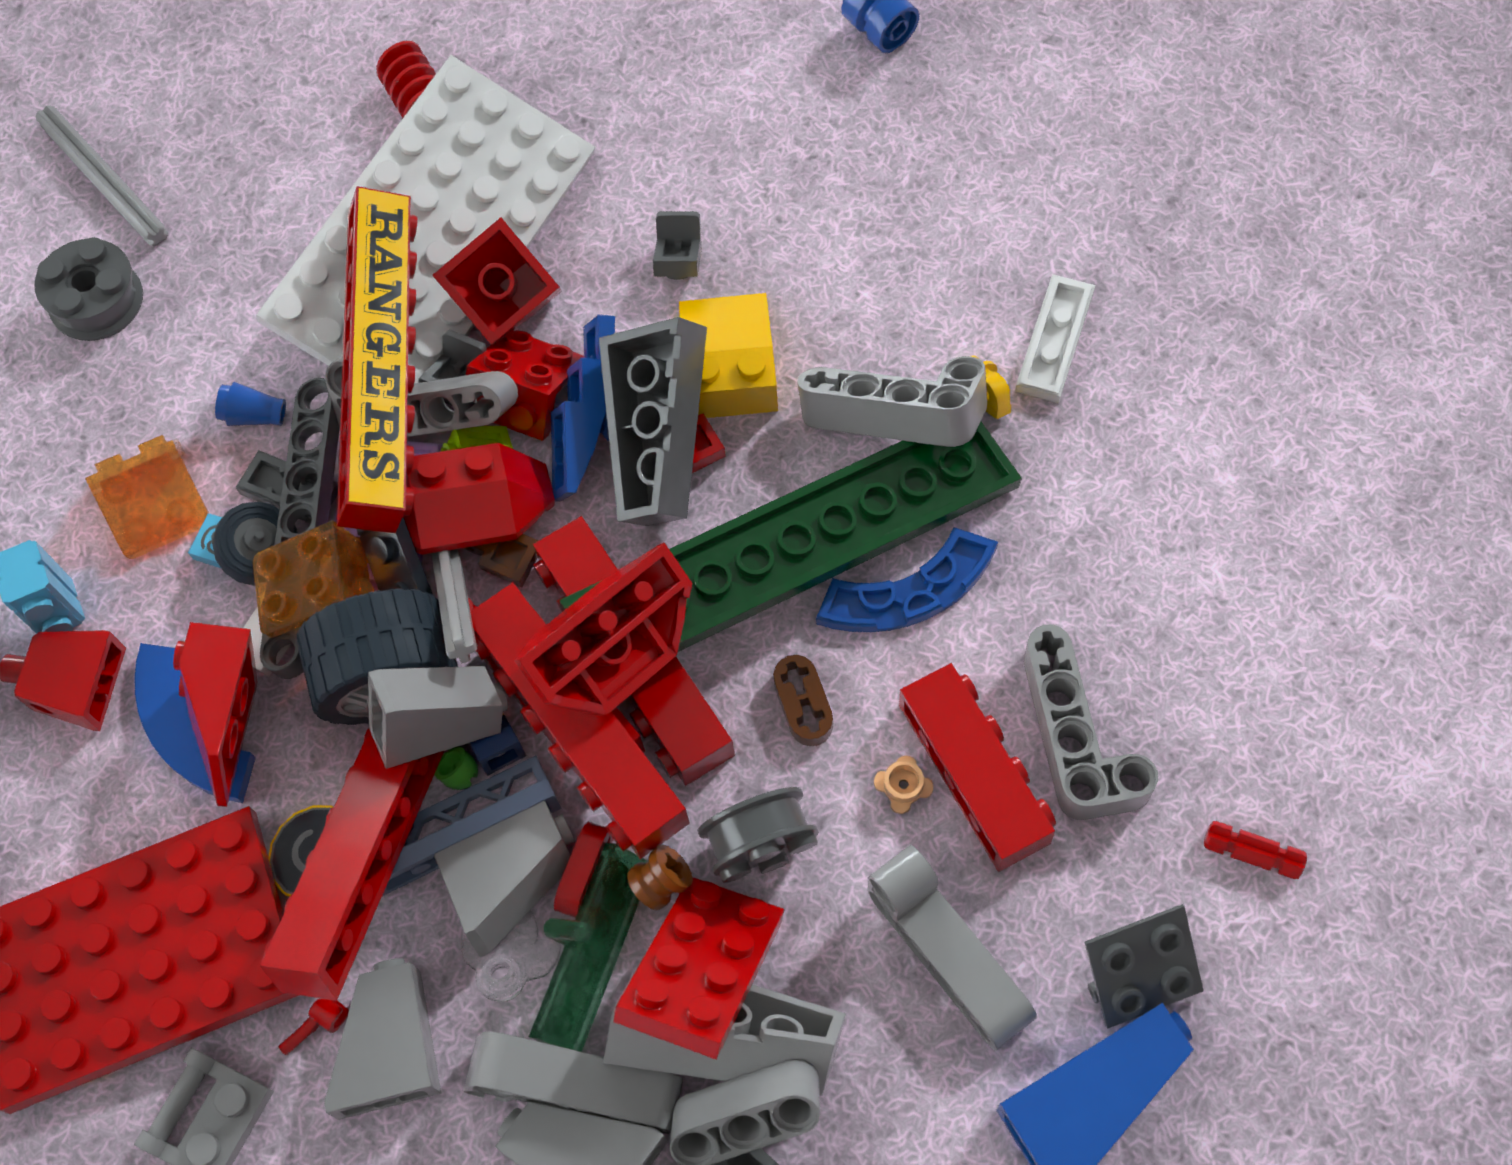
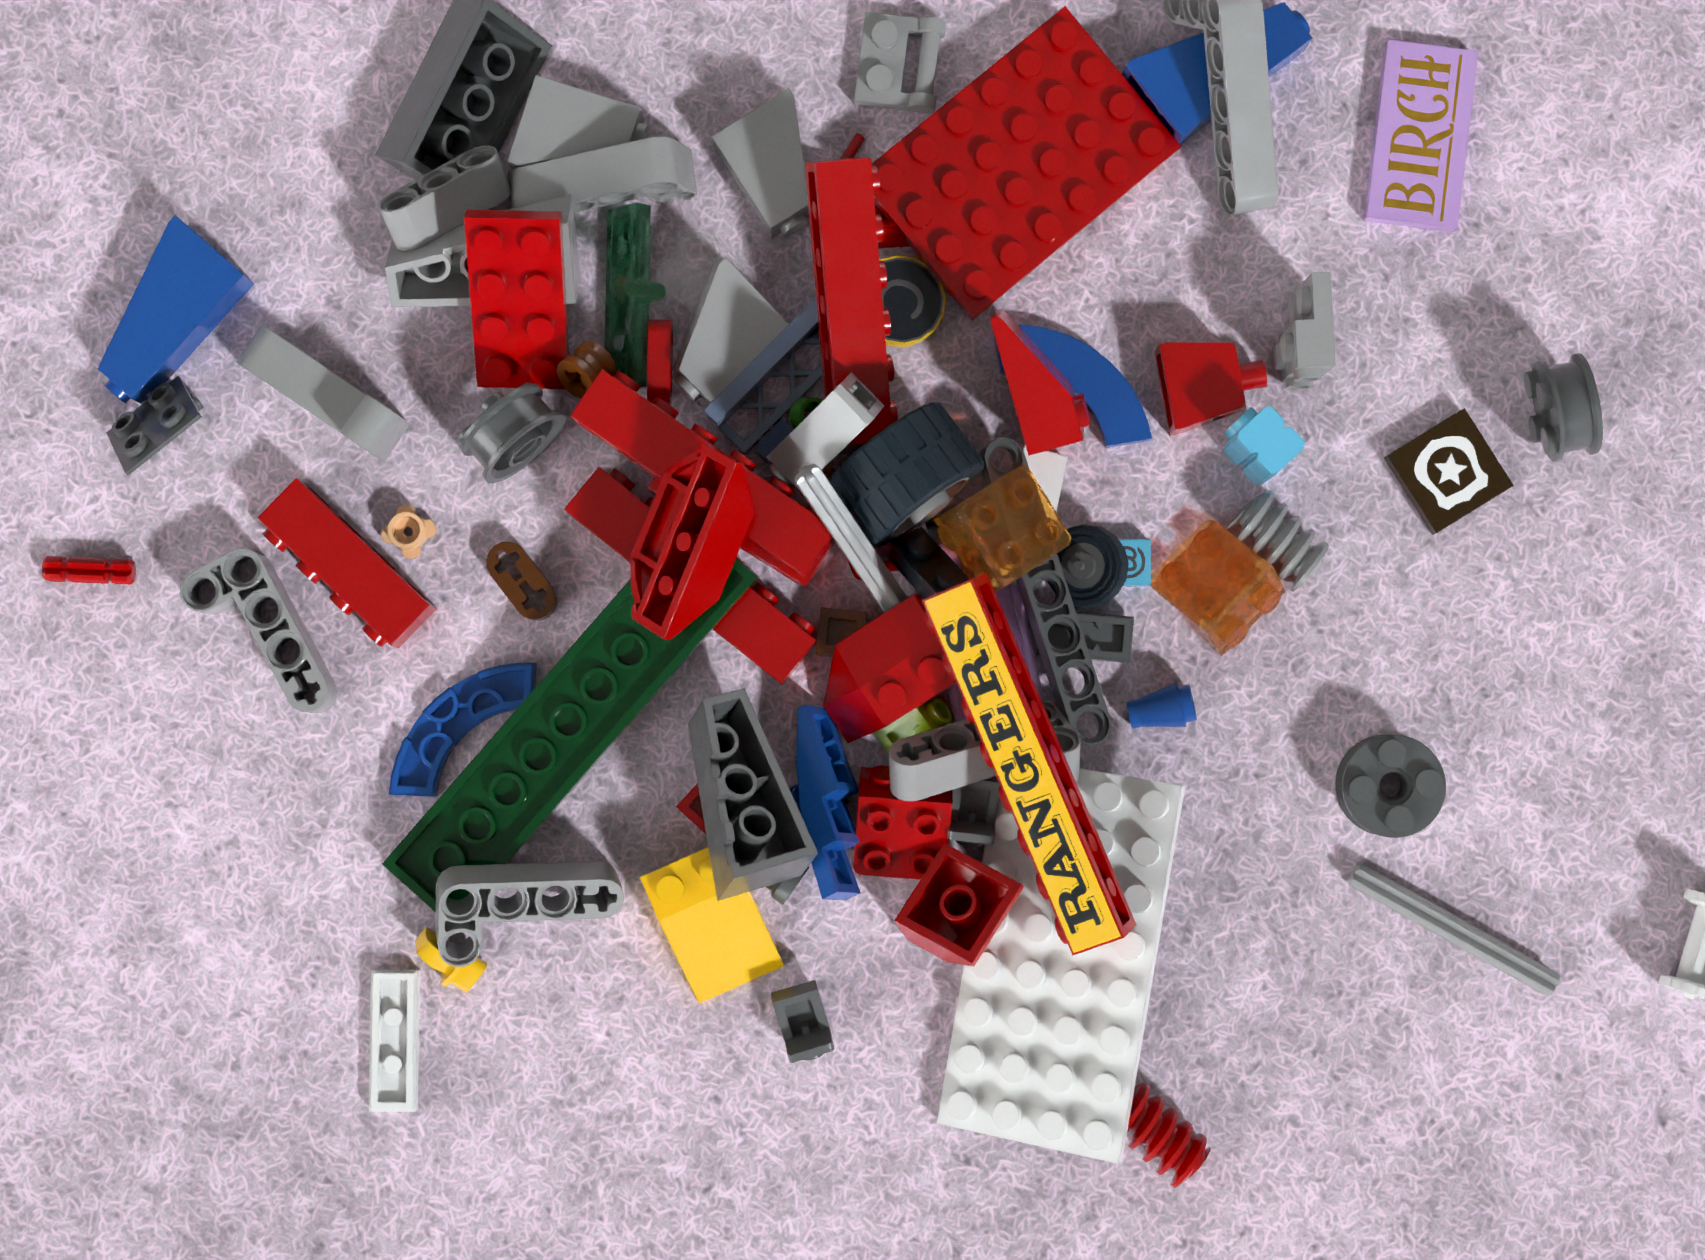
camera: 155 degrees right, 20 degrees up
none -> light grey piece [1225,490,1329,592]

